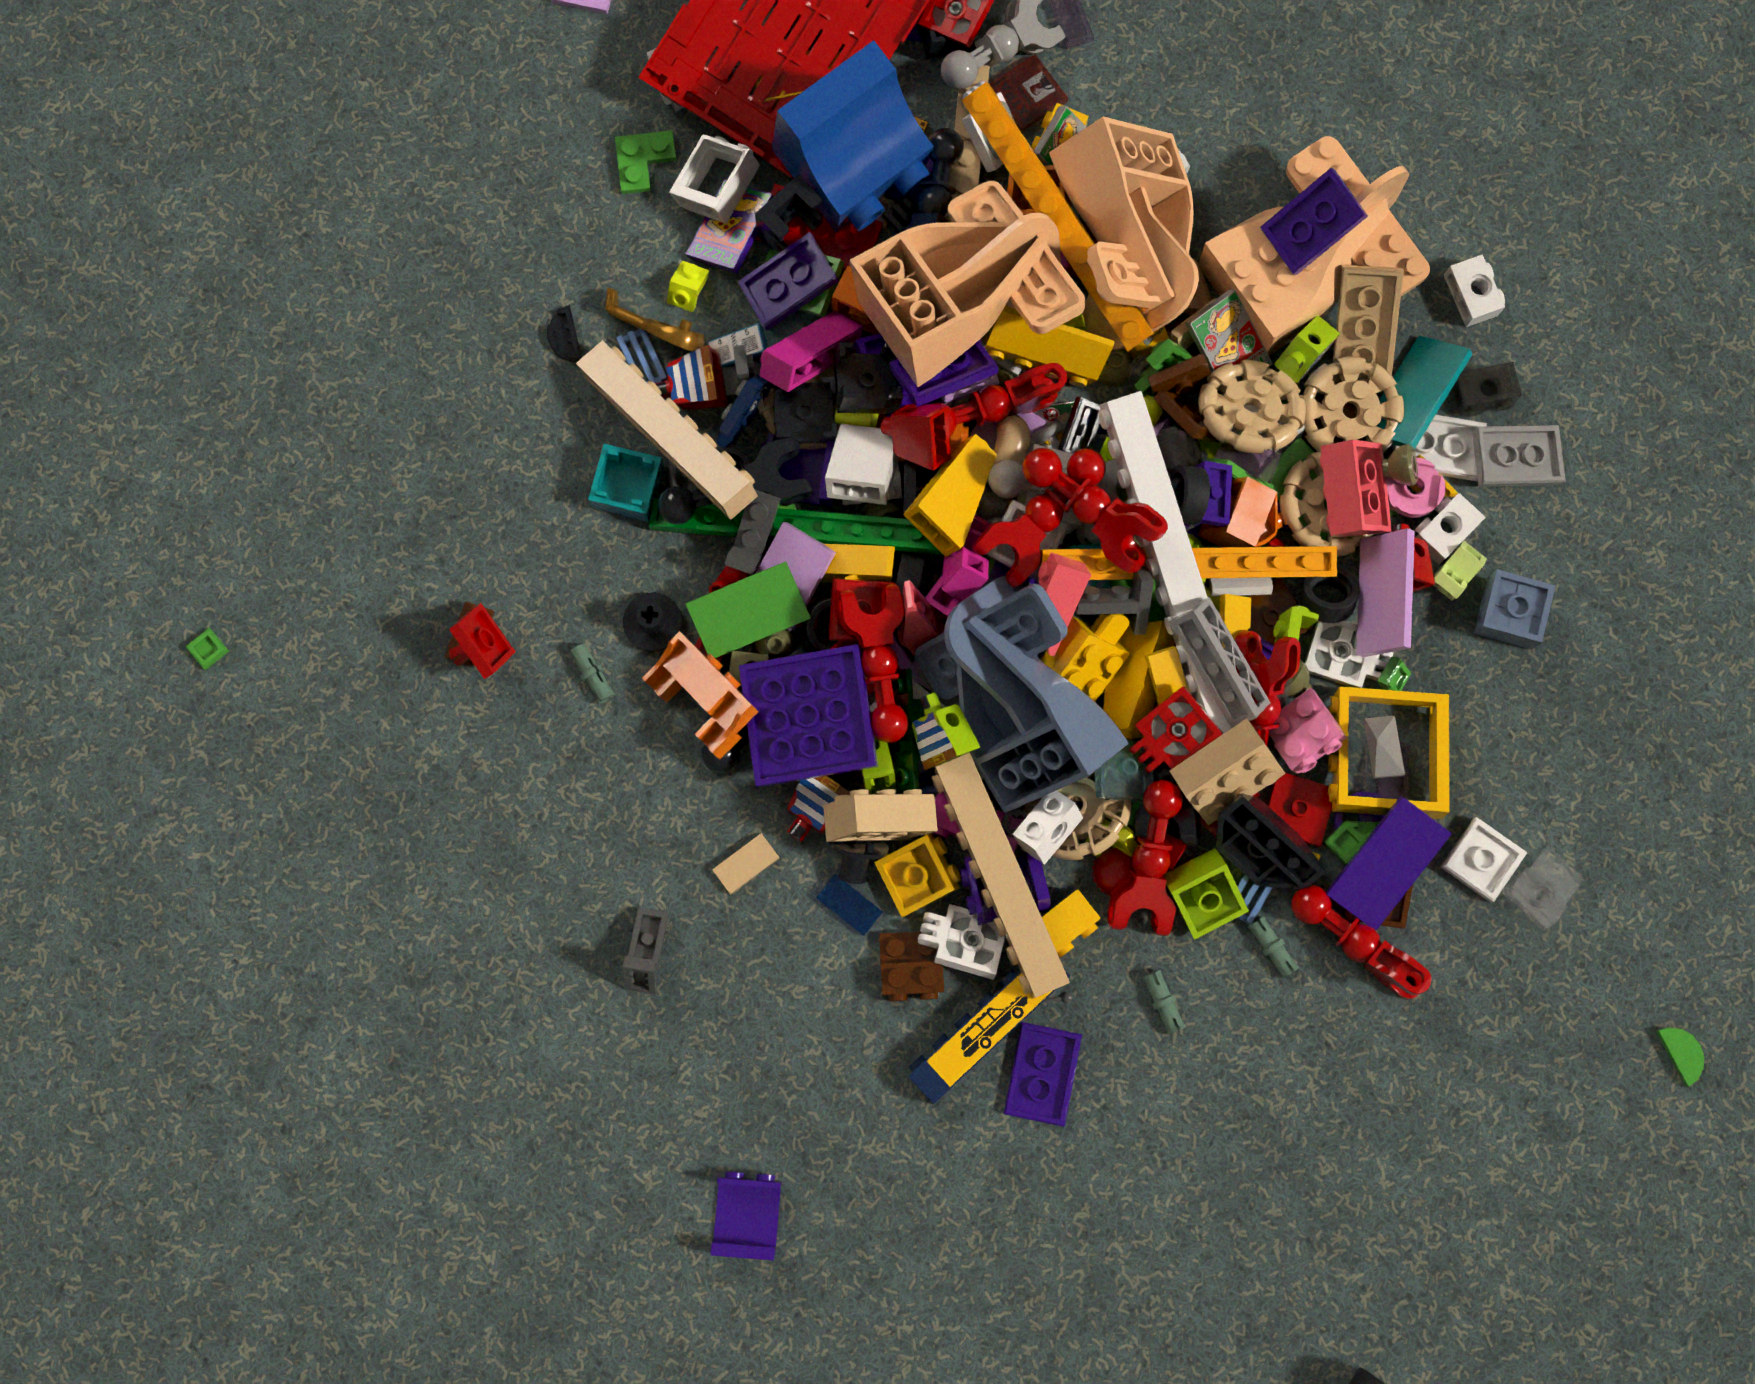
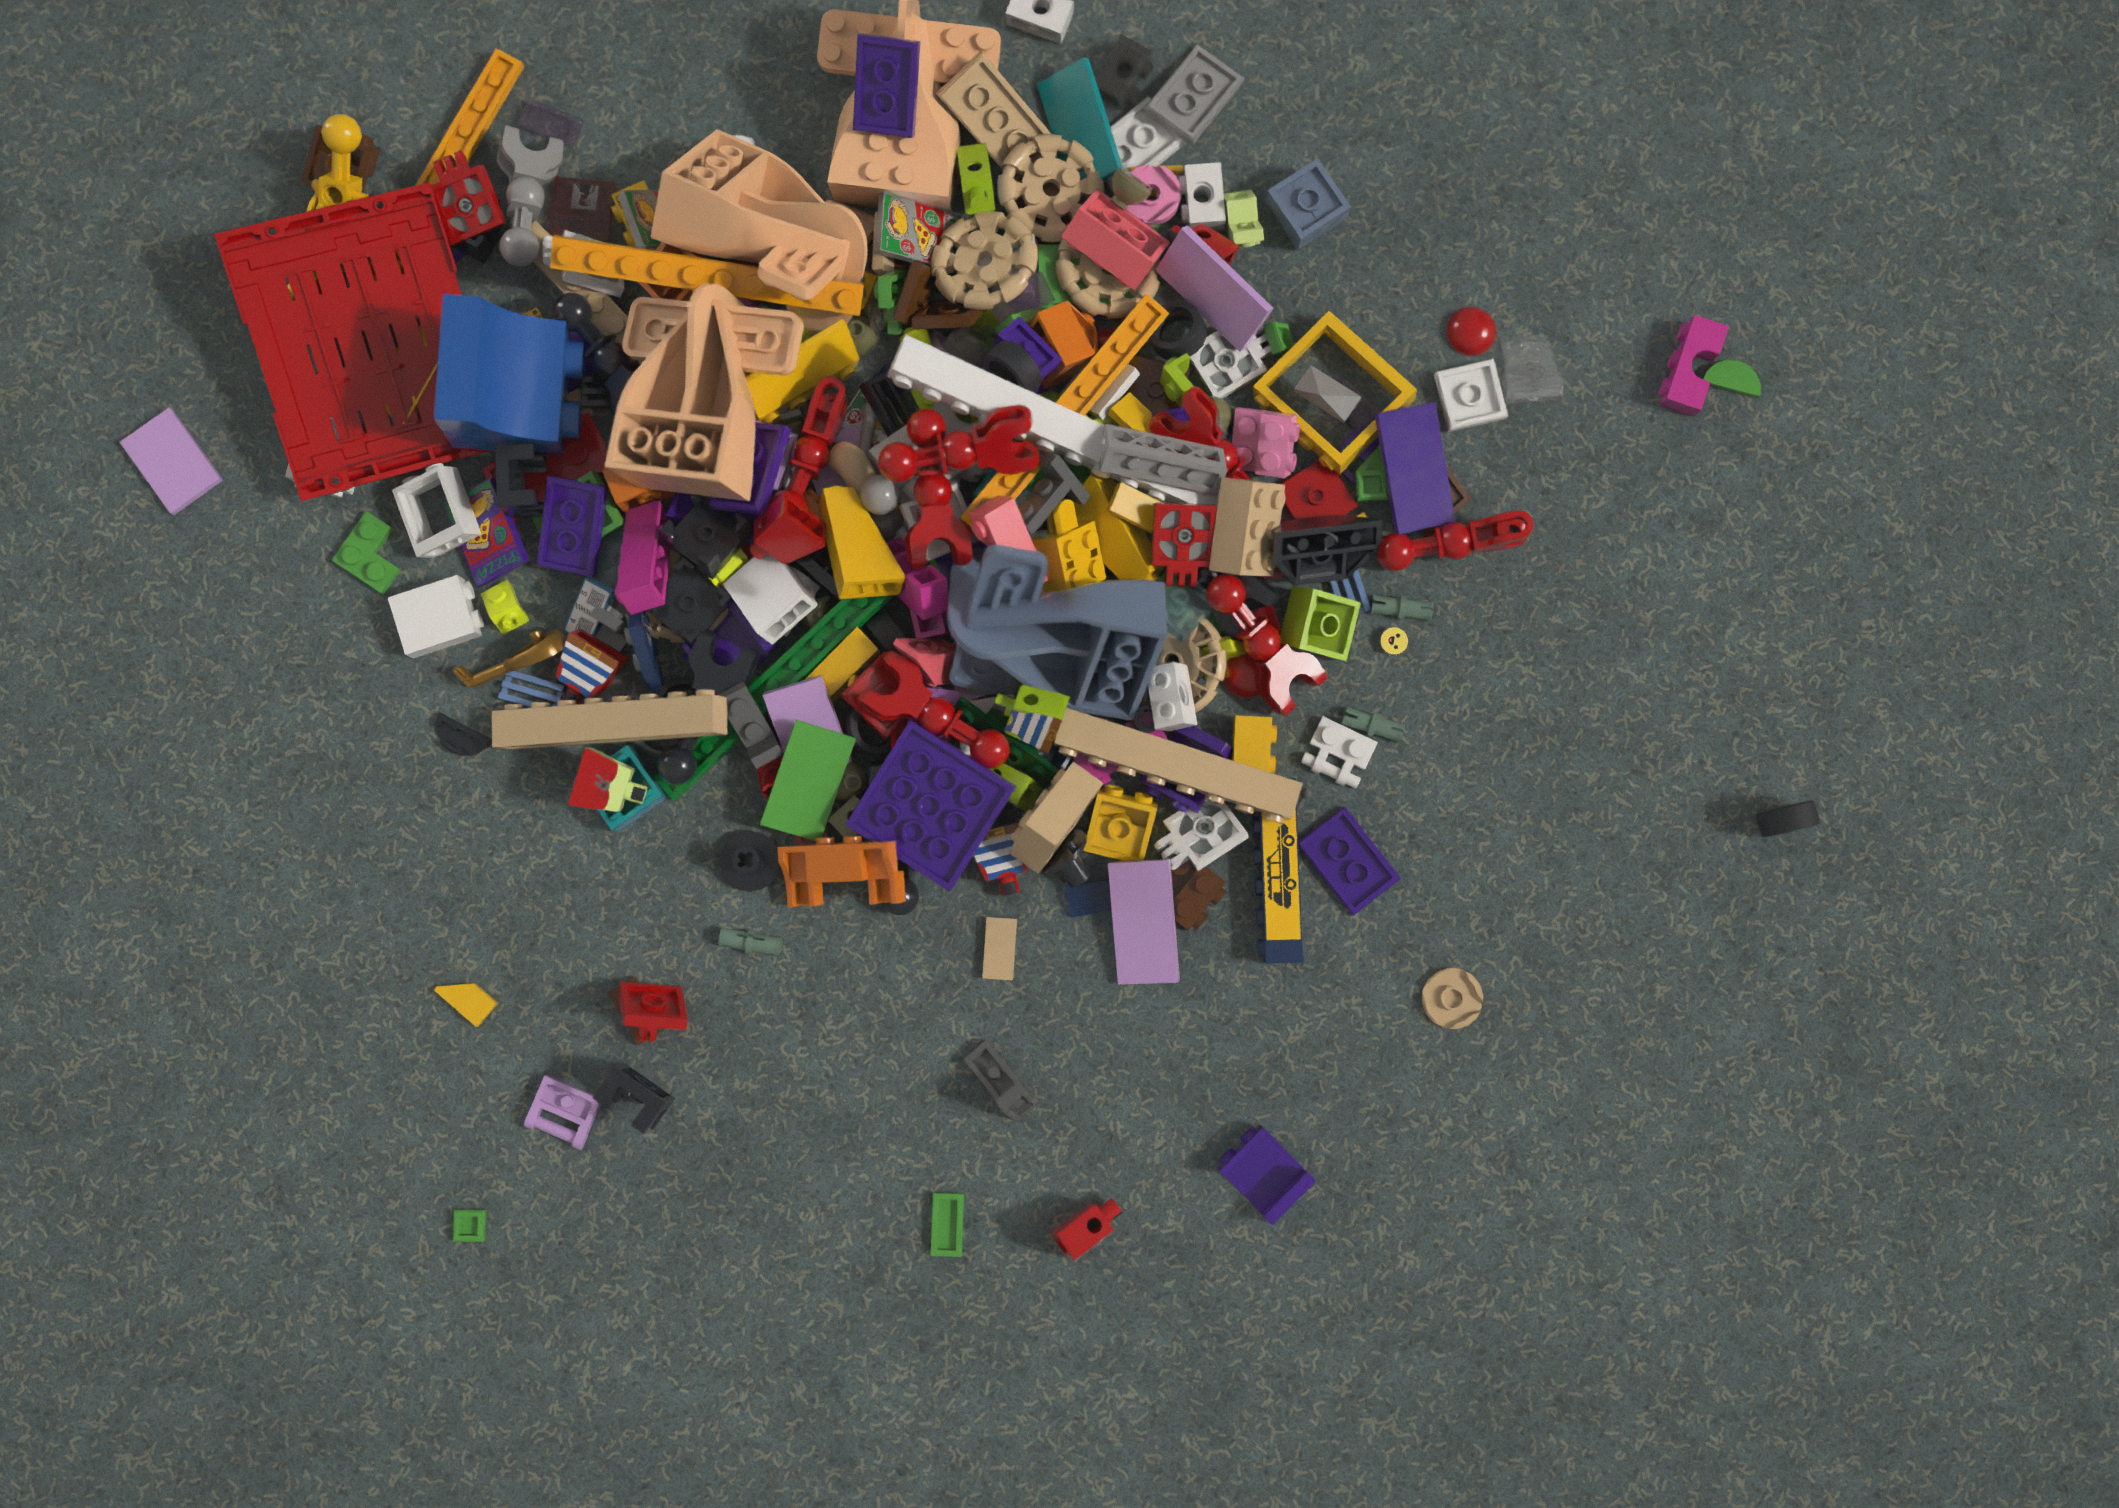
camera: 45 degrees left, 5 degrees up
none -> white brick [388,575,484,658]
none -> yellow tile [434,983,498,1027]
none -> lavender plate [524,1075,601,1151]
none -> torso [568,747,648,812]
none -> black panel [592,1064,676,1134]
none -> bright green tile [931,1192,964,1257]
none -> red torso [1049,1198,1122,1260]
none -> lavender tile [1108,859,1180,985]
none -> white plate [1301,716,1378,789]
none -> light yellow tile [1378,626,1410,657]
none -> tan tile [1421,968,1483,1029]
none -> red hat [1446,306,1497,356]
none -> dark pink arch [1658,315,1729,417]

